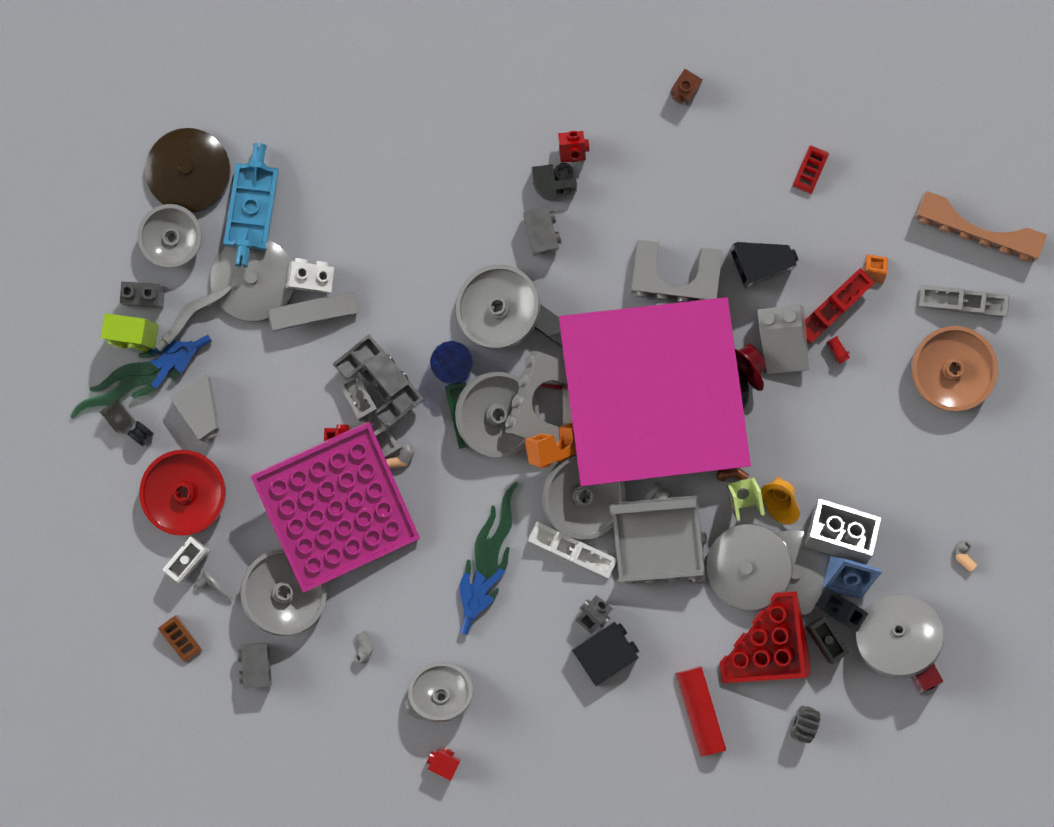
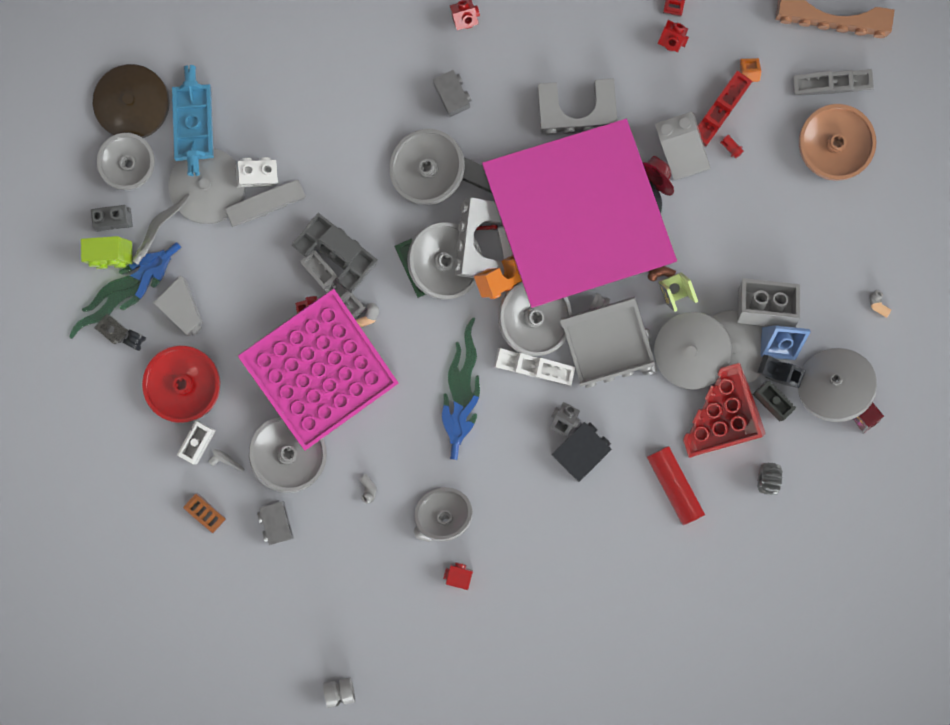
camera: 10 degrees left, 0 degrees up
clear blue brick [430,340,473,385] -> none
pearl dark grey brick [532,164,577,201] -> none
black bush [554,163,574,181] -> none
black slope [729,242,798,289] -> none
light orange piece [761,477,800,525] -> none
none -> red brick [657,20,689,53]

